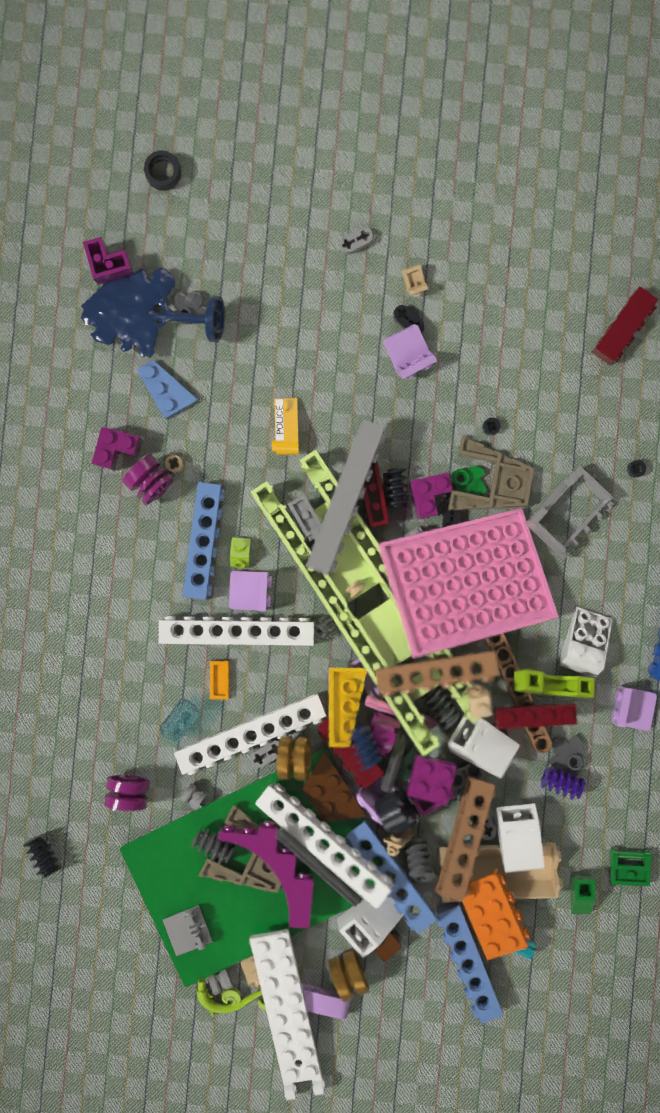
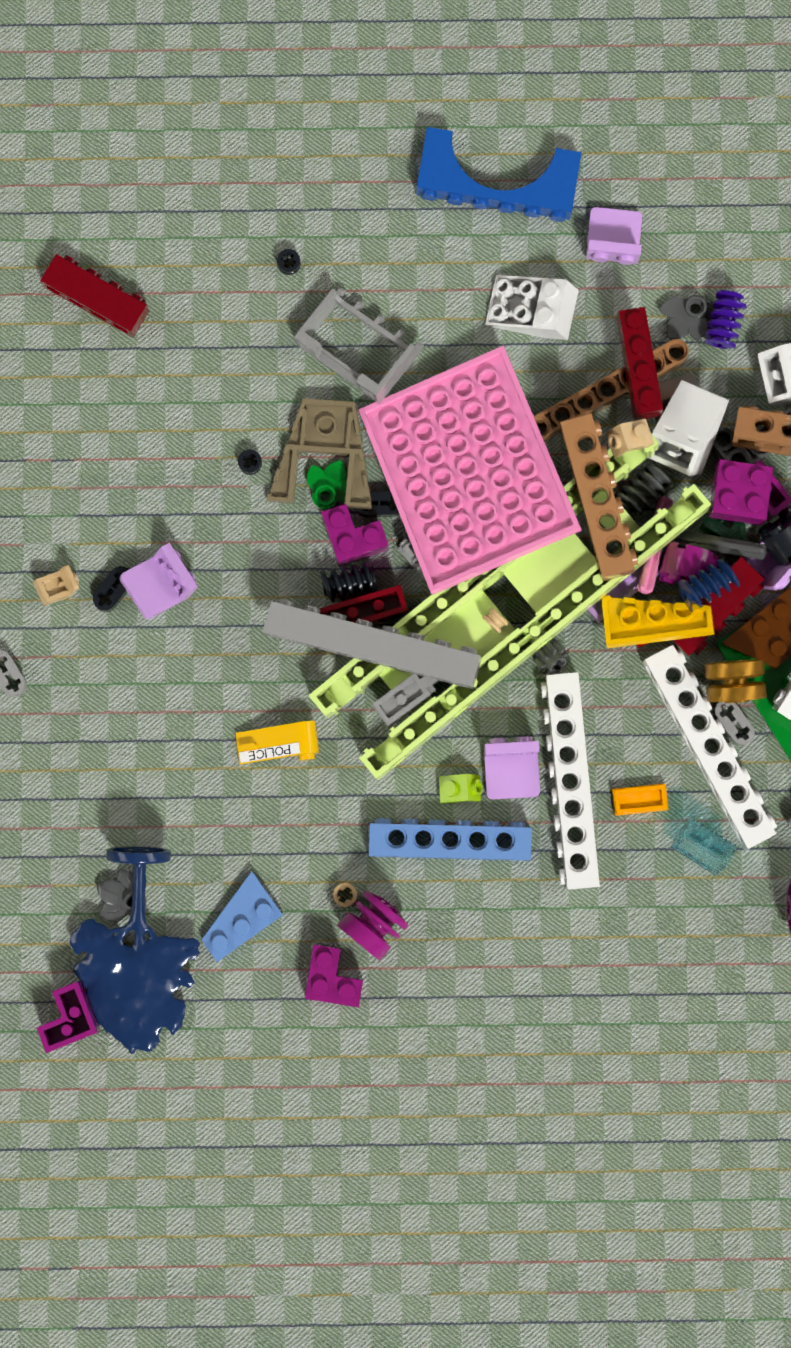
camera: 105 degrees left, 5 degrees down
lime arch [514,670,594,699] -> none

